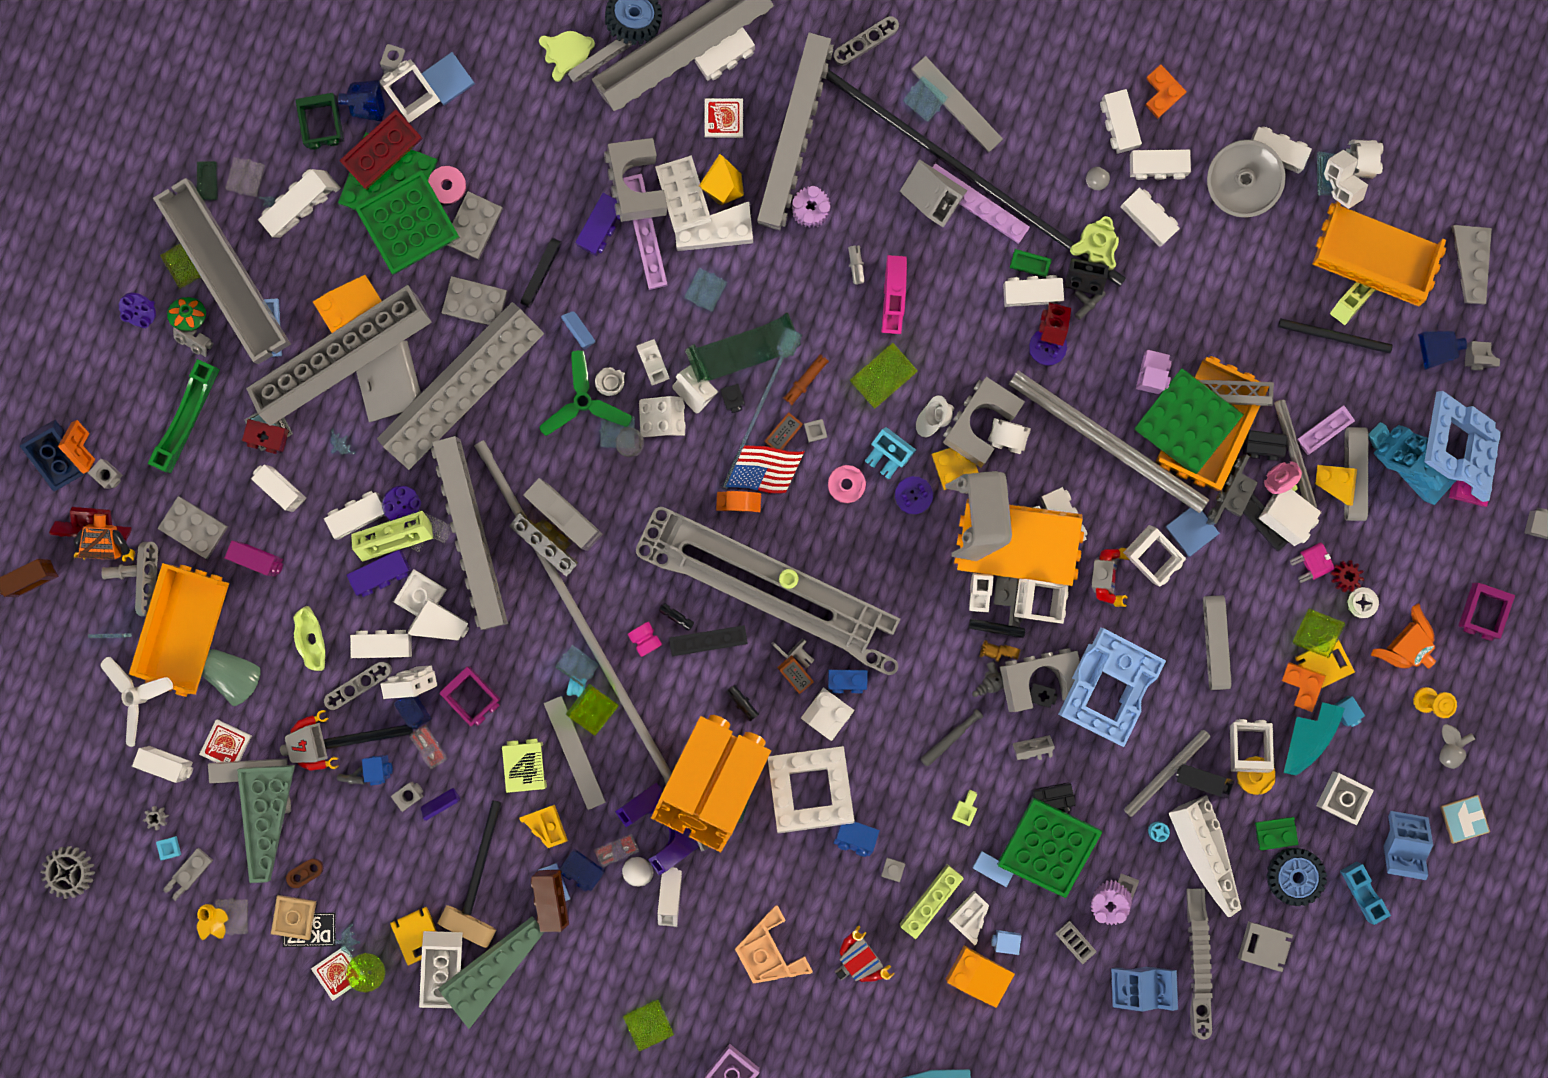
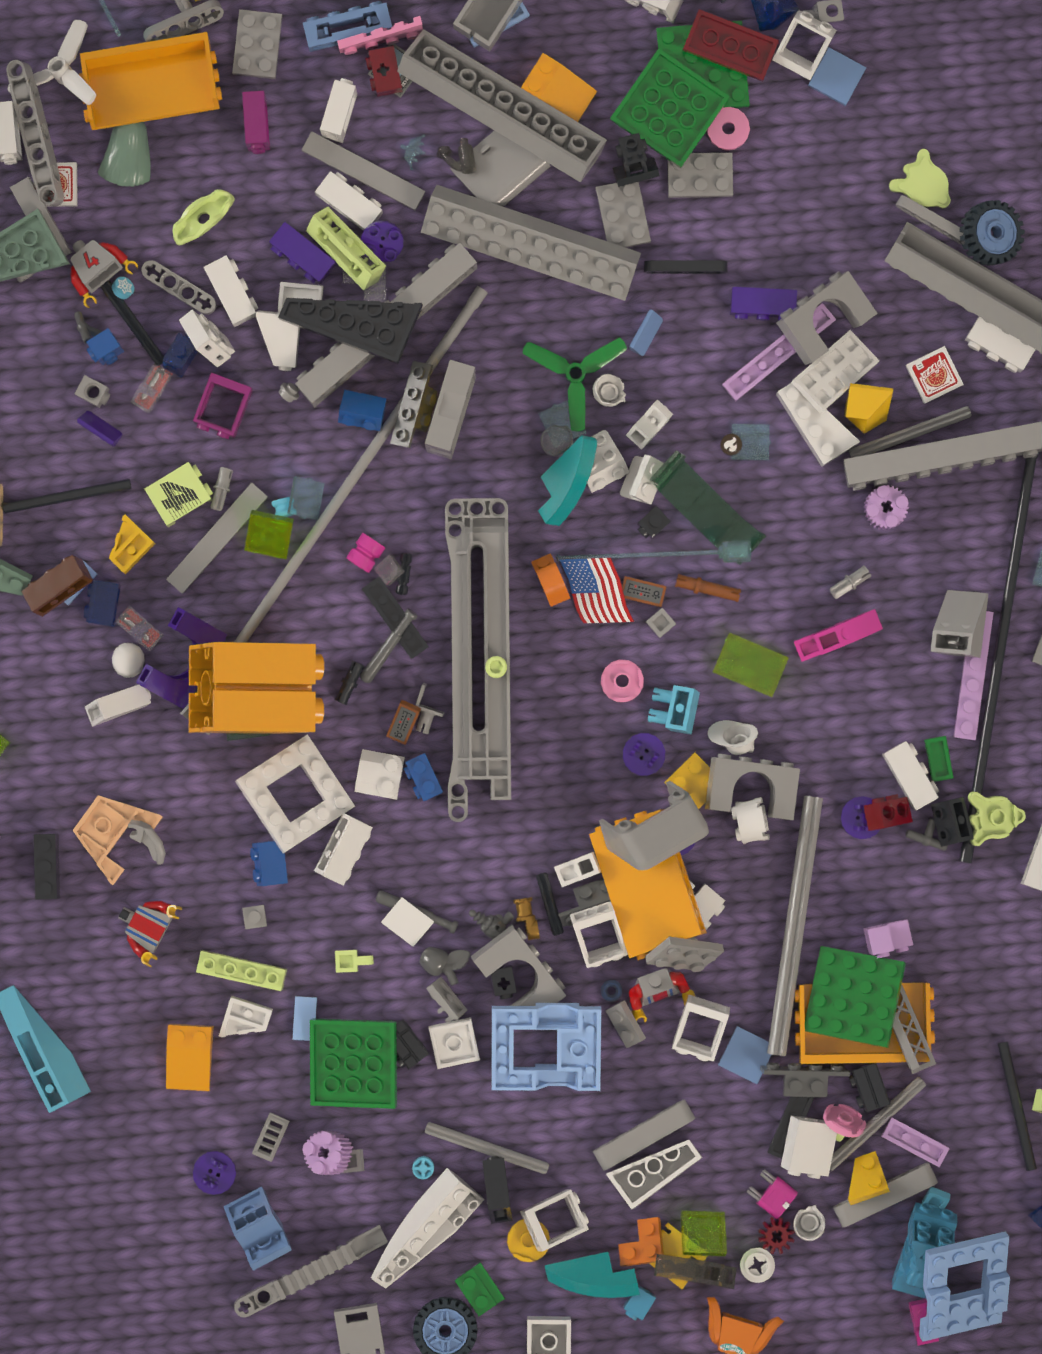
camera: 65 degrees right, 0 degrees up
light blue brick [991,930,1021,955] -> none
none -> light grey beam [6,60,64,207]
none -> black brick [34,834,60,900]
none -> medium azure tile [112,277,134,299]
none -> light grey piece [128,820,166,865]
none -> dark purple plate [193,1151,236,1195]
none -> light grey axle [211,467,233,511]
none -> black wing [278,298,423,364]
none -> light grey plate [279,383,299,402]
none -> light grey tile [302,131,425,211]
none -> medium blue brick [303,1,392,52]
none -> white brick [314,813,373,886]
none -> bright pink wing [337,16,423,55]
none -> blue brick [338,390,387,431]
none -> dark grey piece [360,609,417,683]
none -> clear tile [374,555,405,586]
none -> white sticker [381,897,434,947]
none -> dark grey piece [420,947,471,986]
none -> white tile [429,1017,480,1069]
none -> clear smoke plant [436,138,477,174]
none -> teal slope [538,435,597,526]
none -> dark blue plate [601,980,622,1002]
none -> light grey plate [606,1000,646,1048]
none -> white wedge [606,1140,703,1209]
none -> black tile [613,133,660,187]
none -> light grey plate [645,936,724,972]
none -> clear smoke slope [654,1254,737,1289]
none -> dark brown tile [720,434,742,456]
none -> white hair [793,1205,825,1241]
none -> light grey axle [849,406,971,458]

